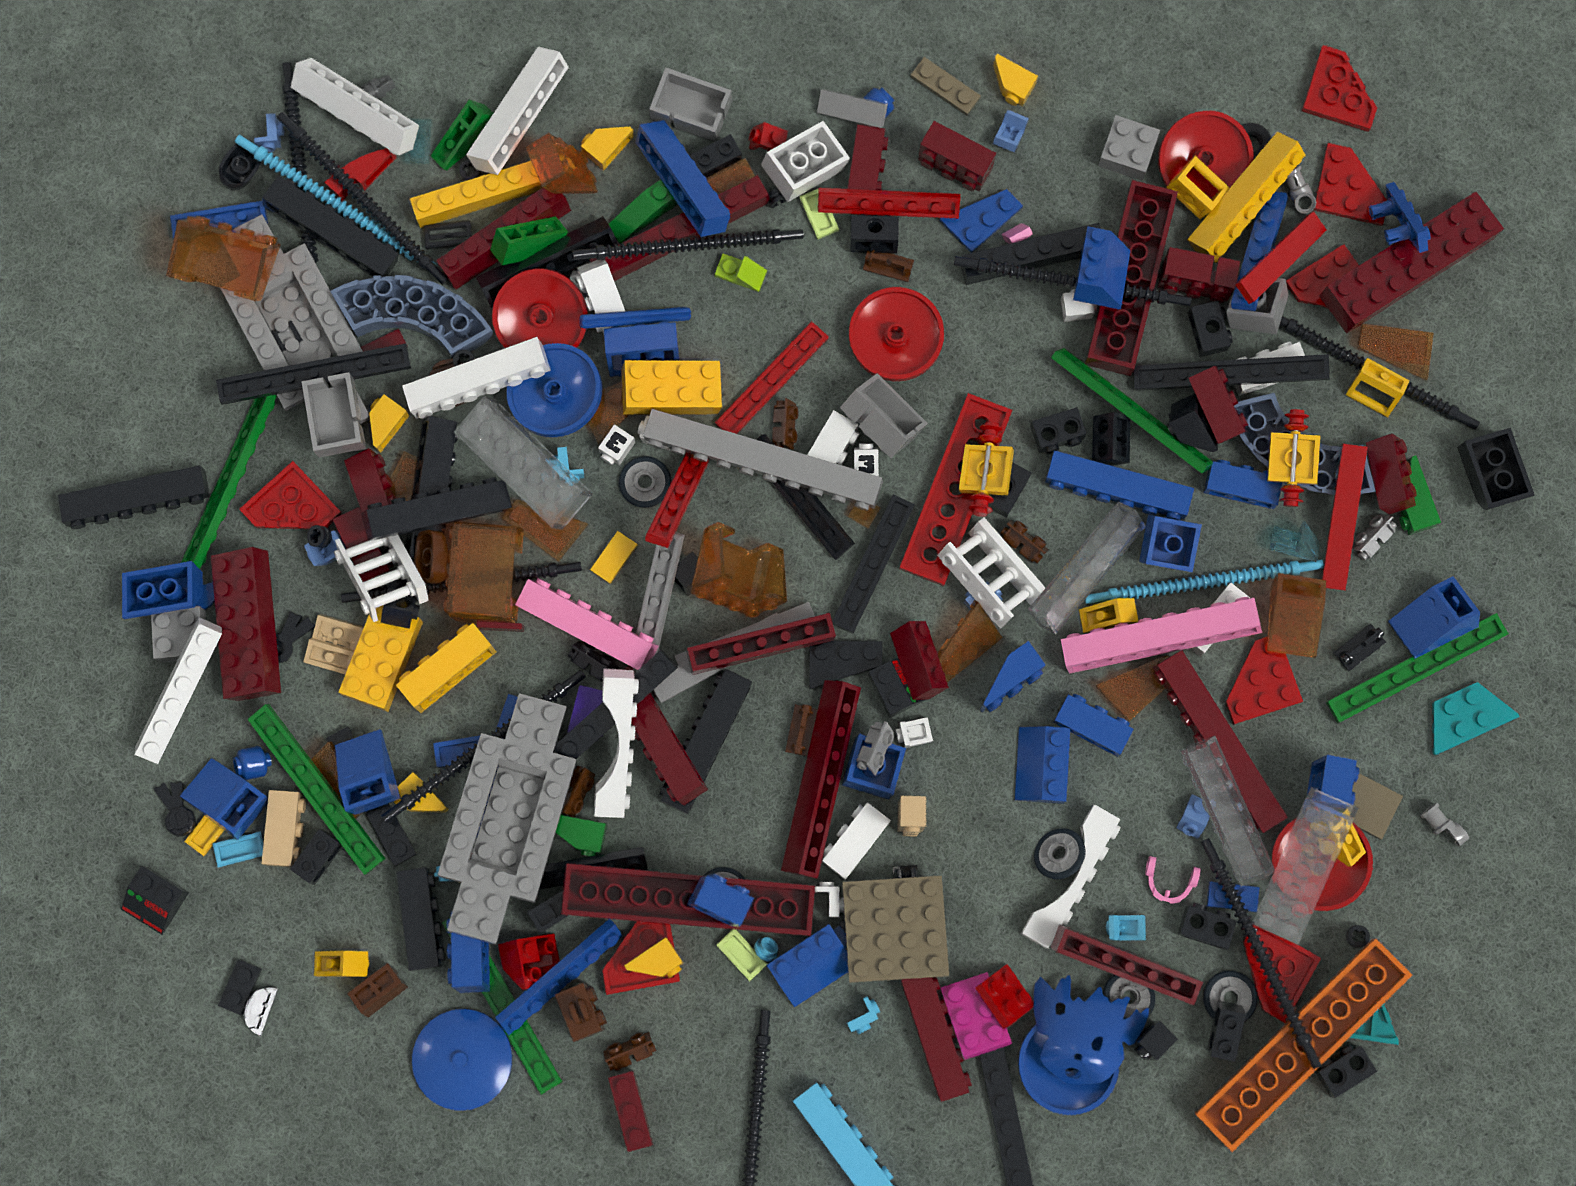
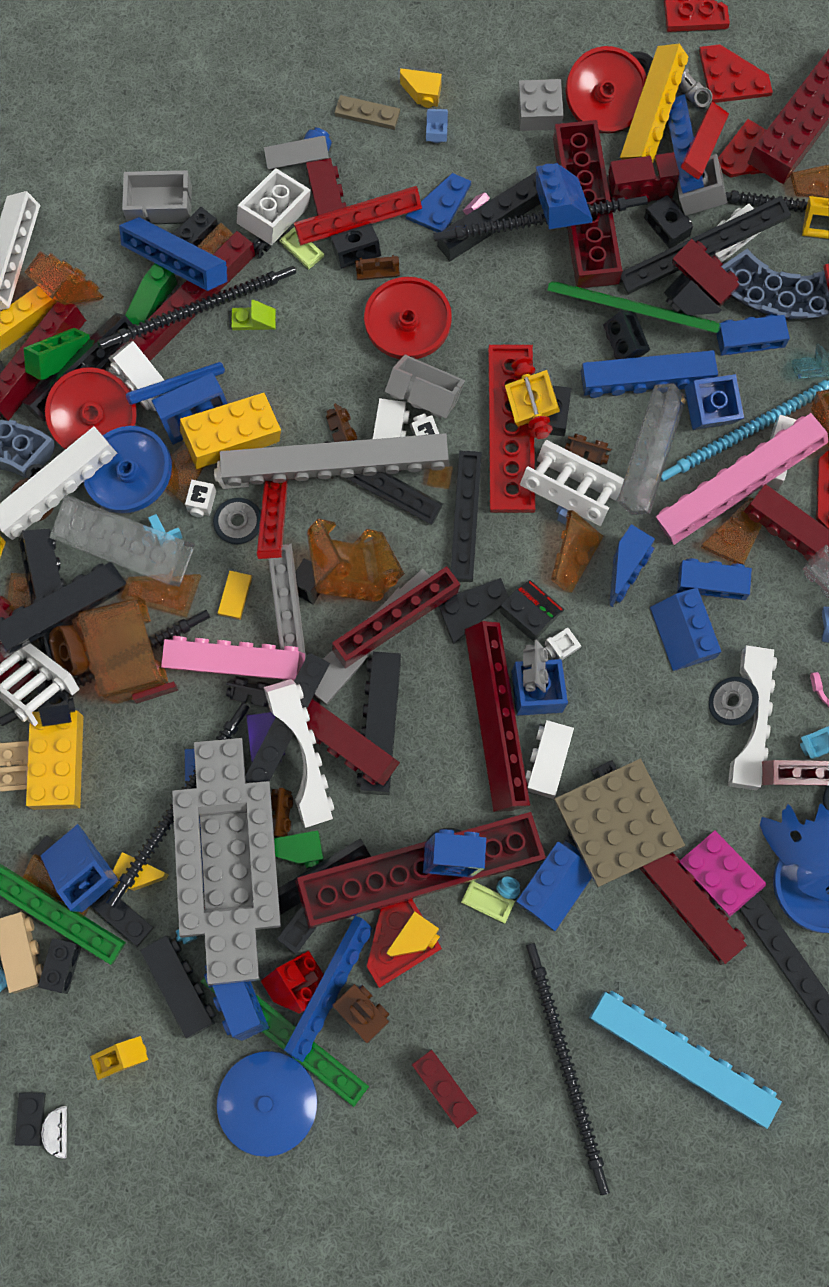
camera: 20 degrees left, 5 degrees down
reddish brown hinge [347,963,408,1018] -> none
yellow brick [396,623,496,713] -> none
blue plate [433,735,480,768] -> none
yellow slope [581,126,634,171] -> none
reddish brown hinge [603,1032,656,1071] -> none
red tile [715,321,829,434] -> none
red bracket [749,122,788,151] -> none
reddish brown hinge [785,704,818,756] -> none
white bracket [815,882,844,918] -> none
medium azure bracket [847,996,880,1034] -> none
dark red brick [890,621,949,700] -> none
tan brick [897,796,926,837] -> none
dark red piece [918,121,996,192] -> none
red plate [975,964,1034,1029] -> none
black brick [1030,407,1087,454] -> none
white brick [1061,289,1097,322] -> none
yellow slope [1079,598,1139,633] -> none
yellow tile [1166,156,1229,219] -> none
yellow plate [1267,409,1320,507] -> none
blue plate [1369,182,1431,253] -> none

